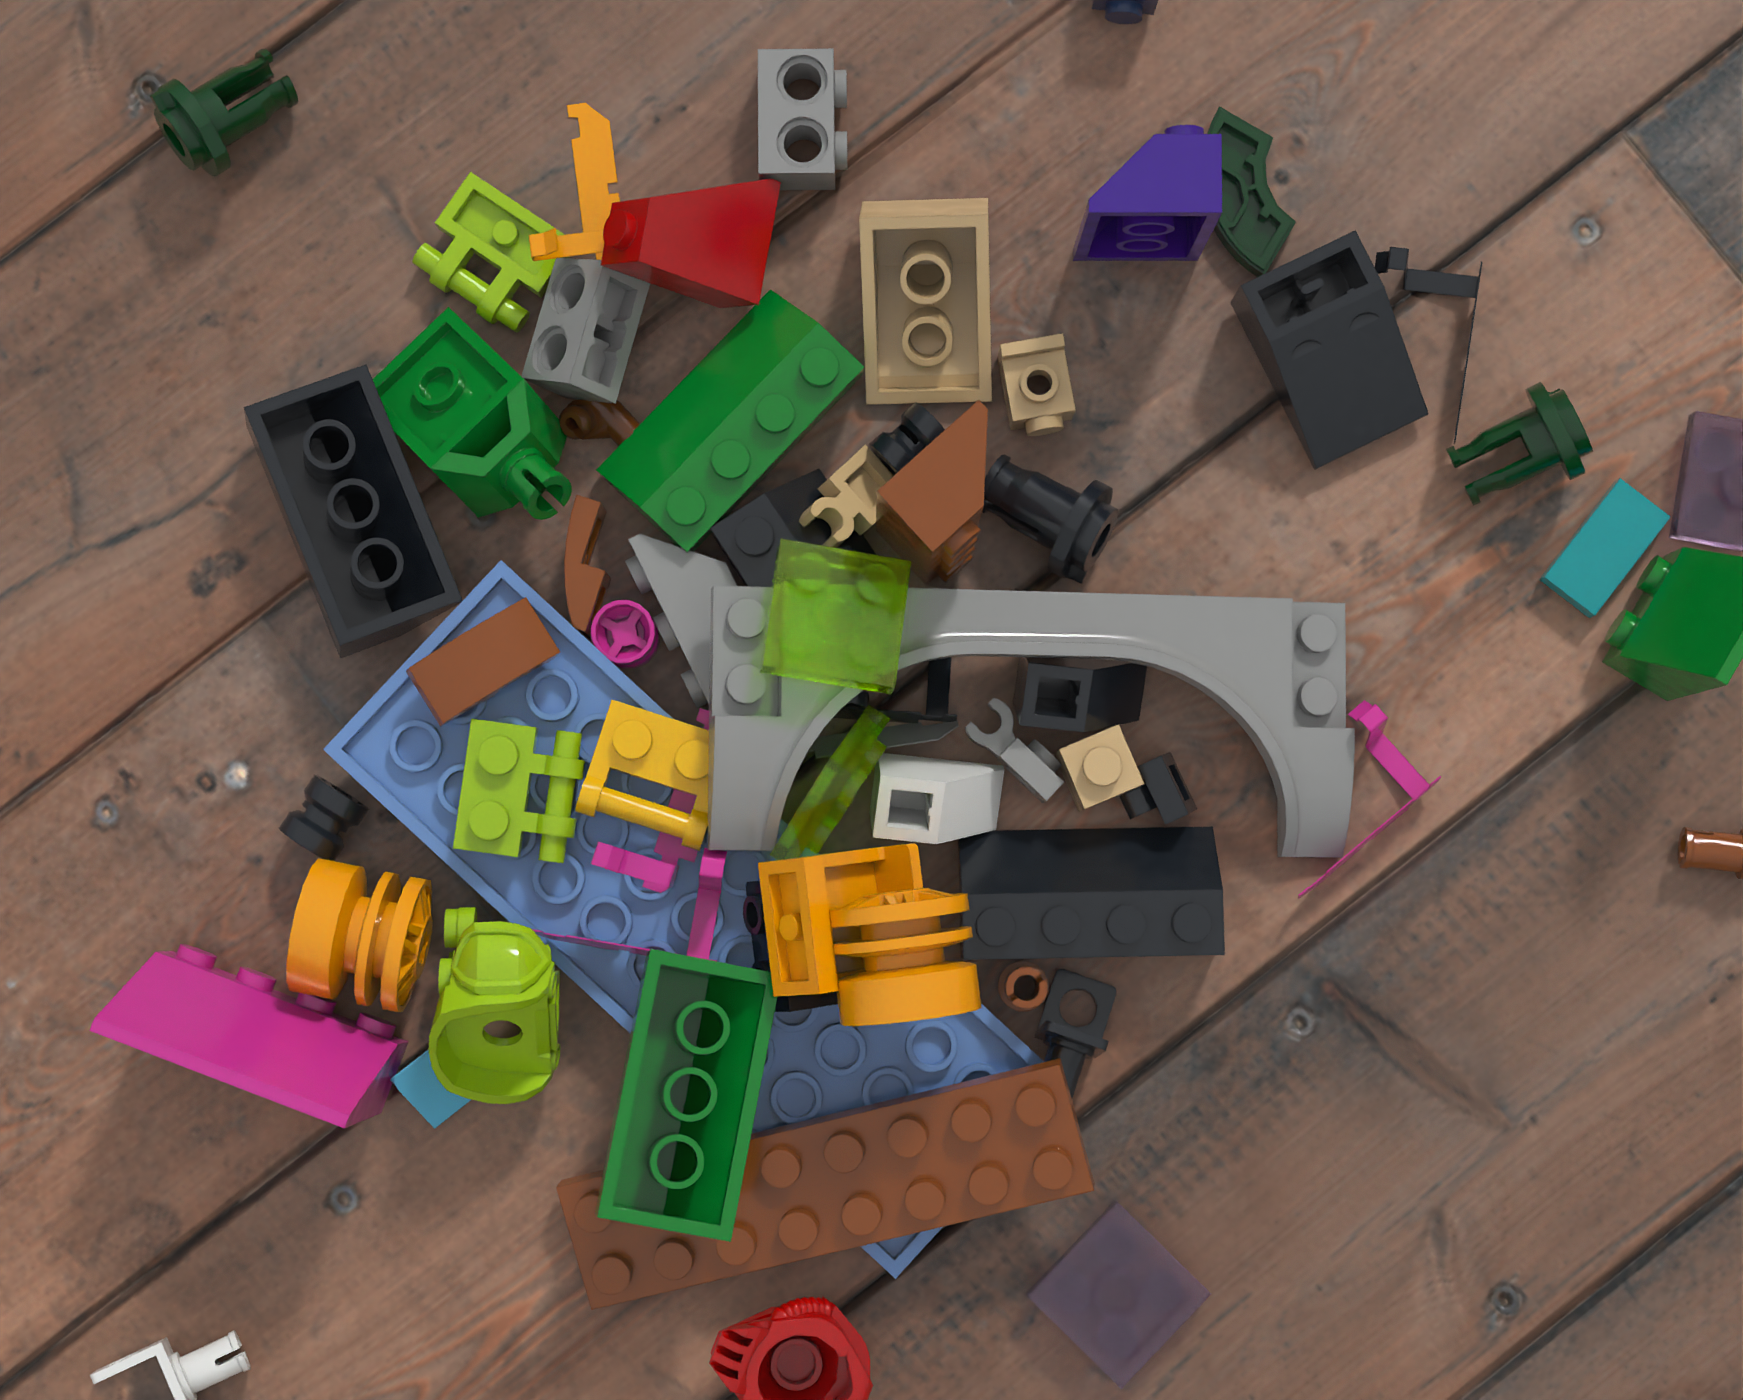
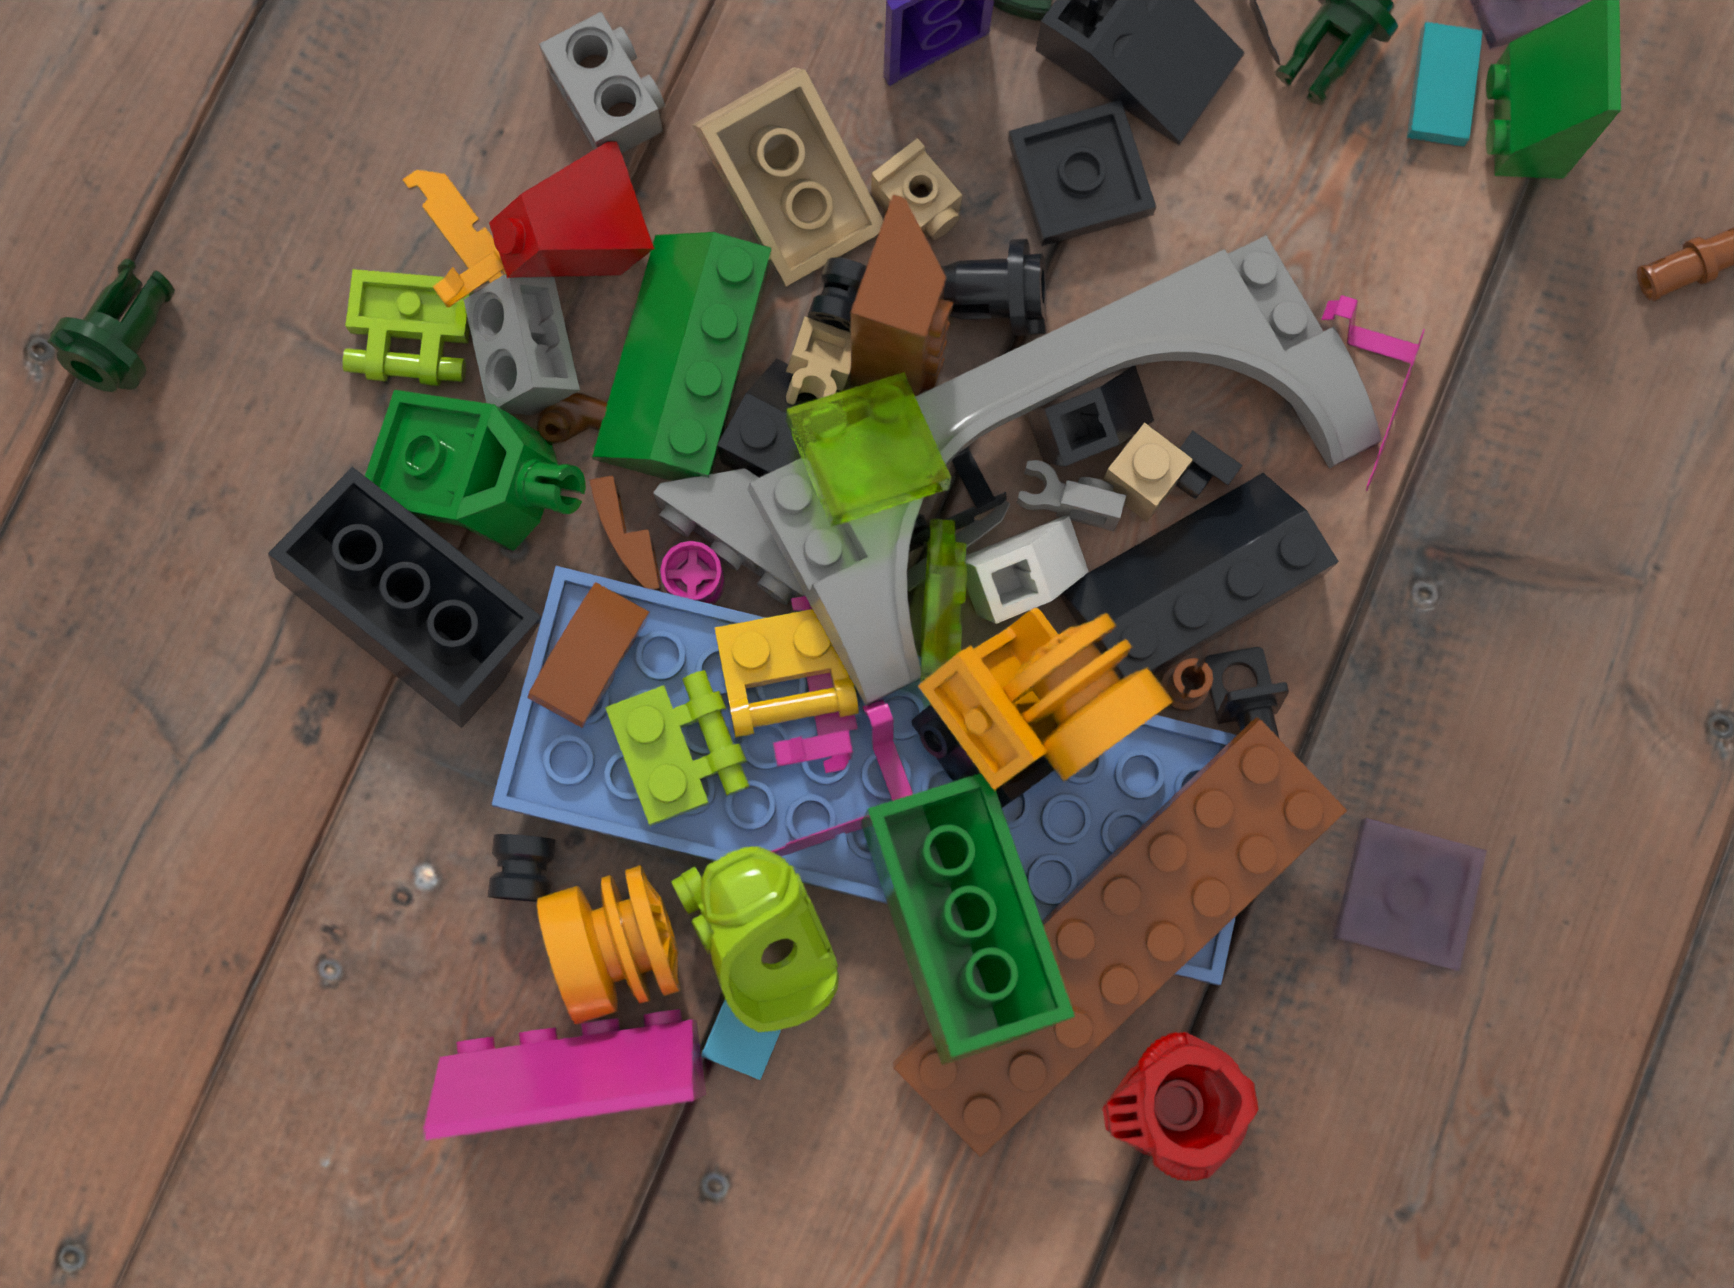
camera: 30 degrees left, 5 degrees down
none -> black plate [1007,100,1156,246]

